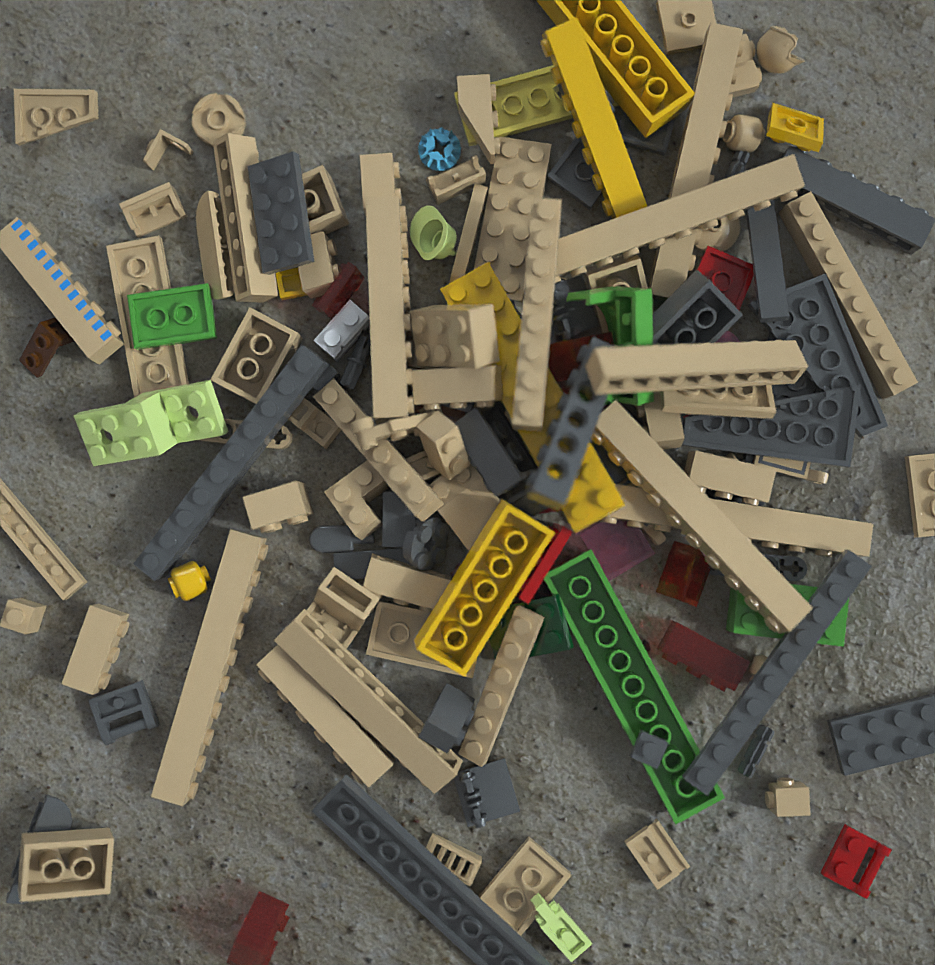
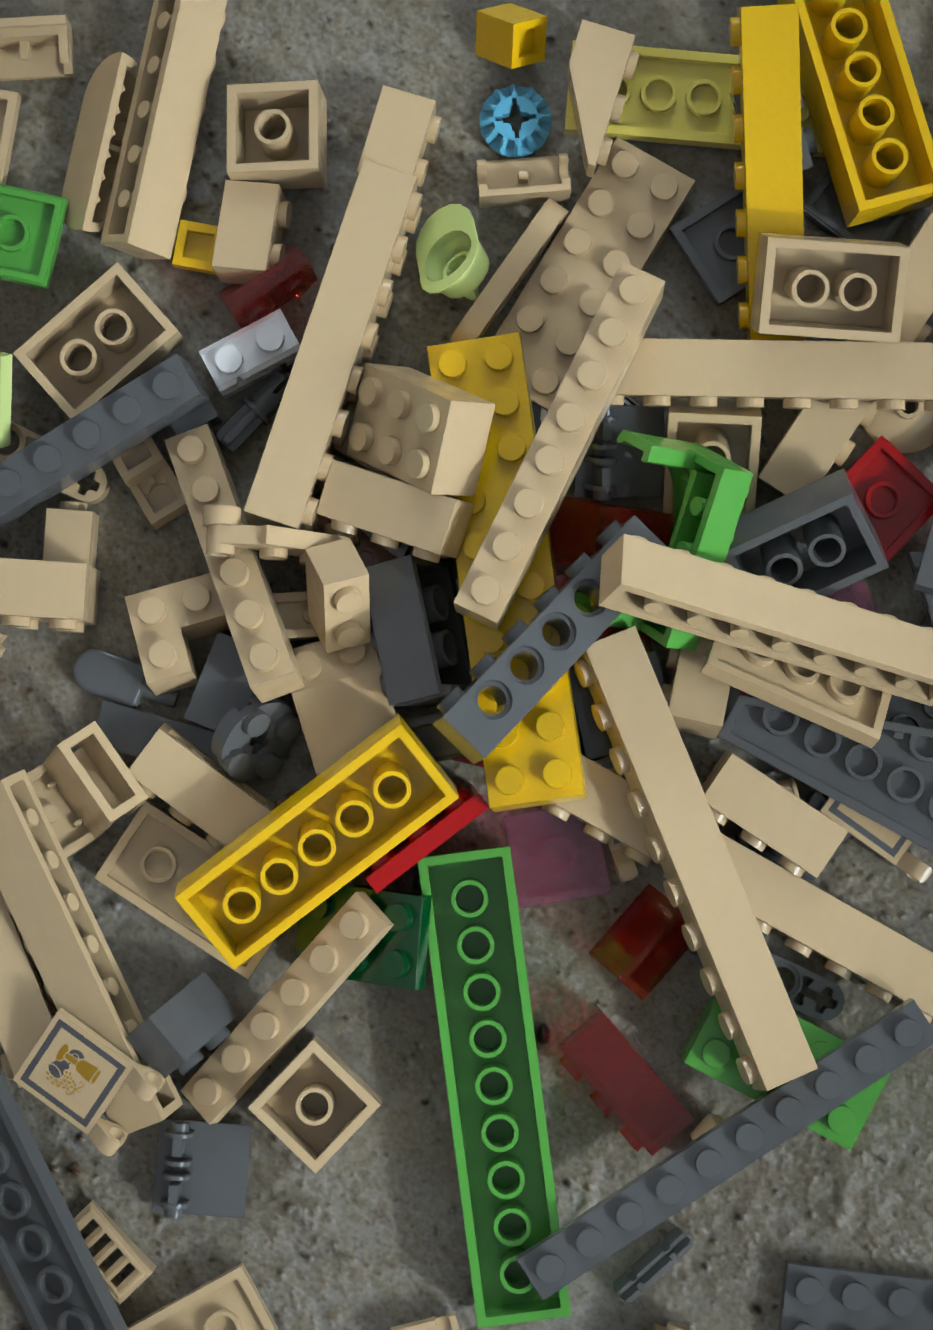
camera: 15 degrees right, 0 degrees up
dark grey plate [247,151,314,275] -> none
dark grey plate [630,730,668,769] -> none
none -> tan flag [13,1007,165,1156]
none -> tan brick [43,501,99,568]
none -> tan brick [248,1034,383,1174]
none -> yellow panel [475,3,547,69]
none -> tan brick [750,232,911,343]

